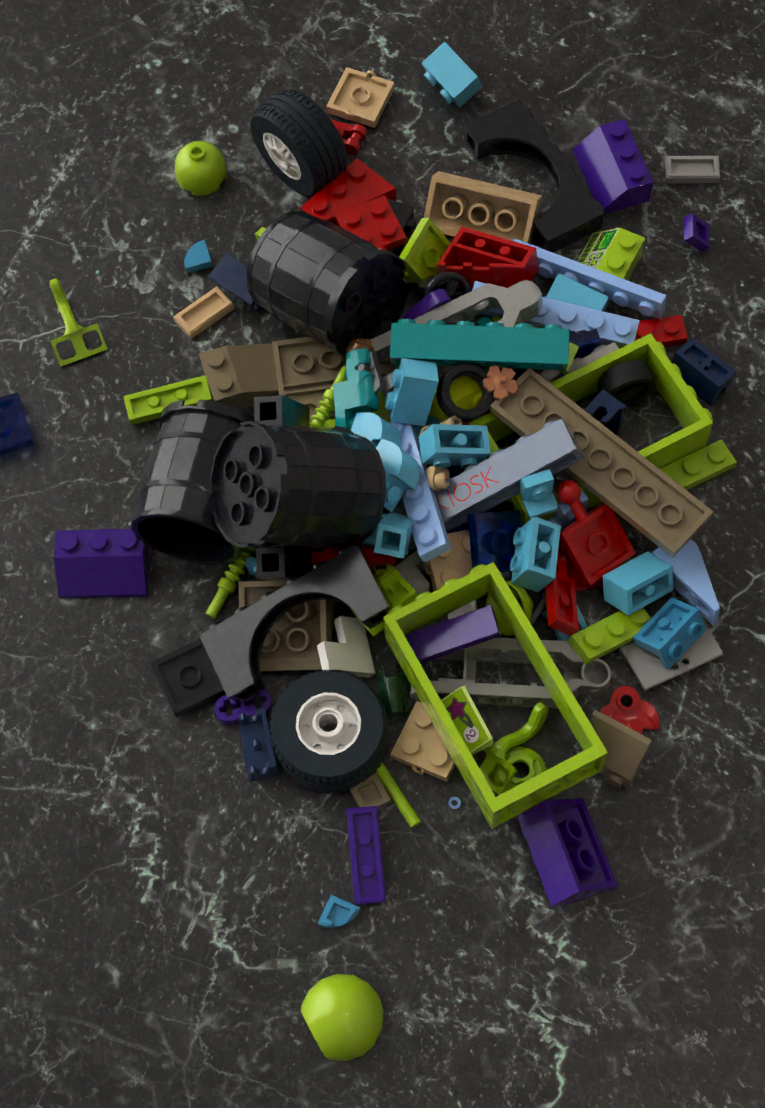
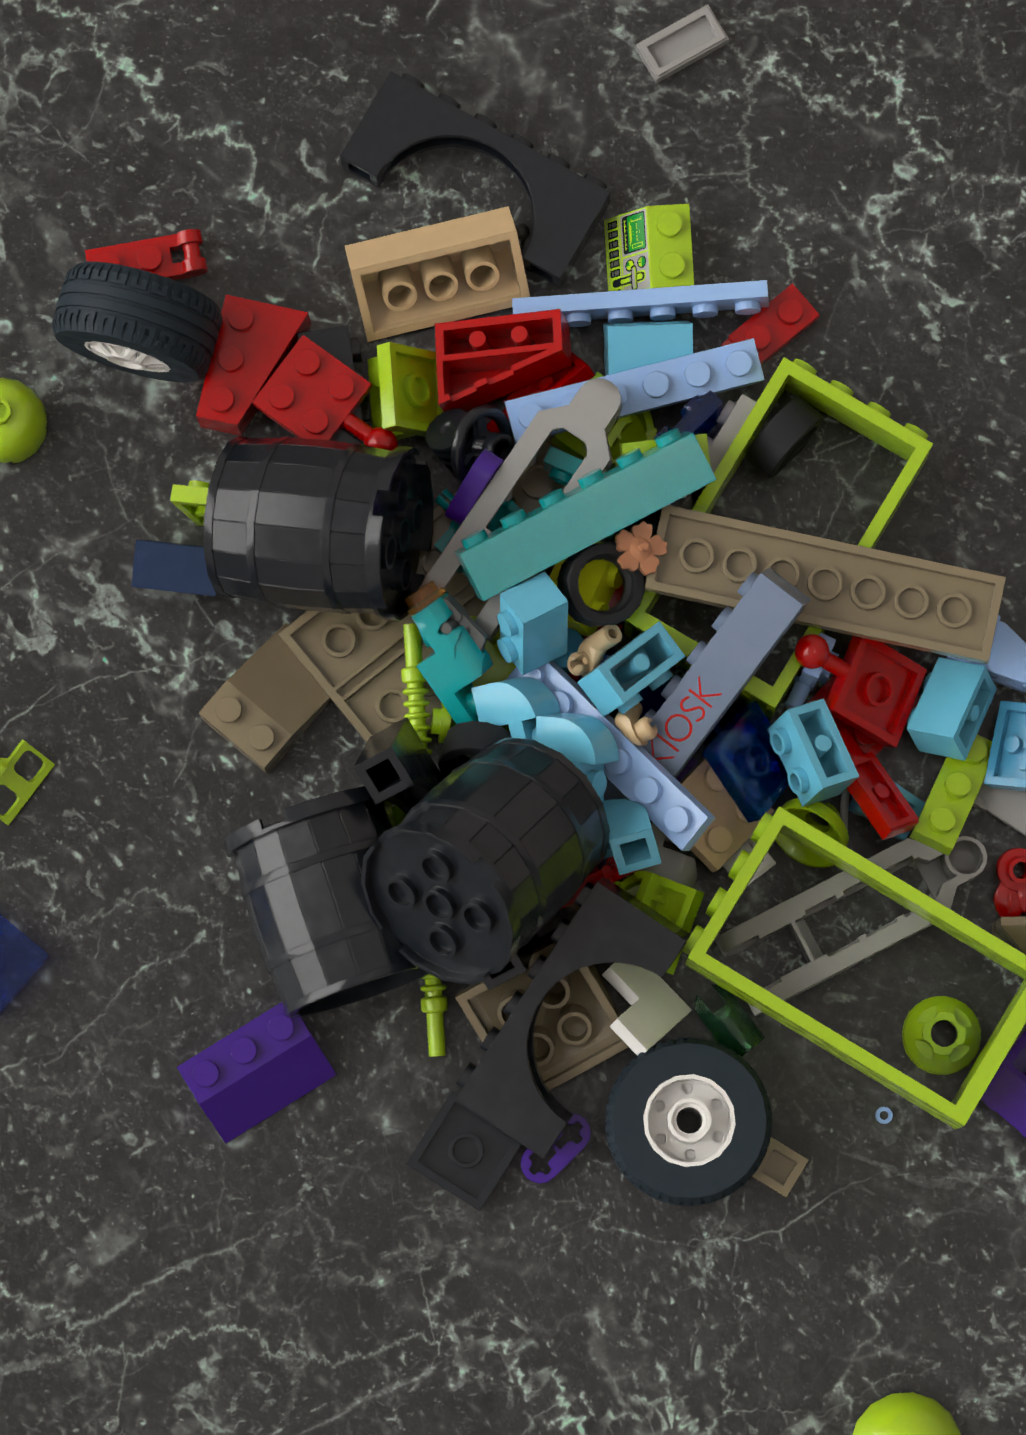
camera: 30 degrees left, 15 degrees up
lime plate [123,375,212,425] -> none
tan tile [173,286,234,339] -> none
dark azure tile [184,240,212,274] -> none
dark blue hinge [238,707,279,782] -> none
dark azure tile [318,895,361,929] -> none
tan plate [326,67,395,128] -> none
dark purple tile [346,806,387,905] -> none
lime bar [376,762,421,829] -> none
tan plate [390,701,456,782] -> none
tile [404,605,501,664] -> none
medium azure brick [421,42,483,108] -> none
slope [441,686,493,755] -> none
lime piece [480,702,549,795] -> none
medium azure bracket [519,469,558,519] -> none
dark purple slope [572,119,653,214] -> none
dark blue hinge [584,390,626,436] -> none
lime plate [660,439,737,490] -> none
dark blue hinge [671,338,737,406] -> none
dark purple plate [683,213,710,252] -> none

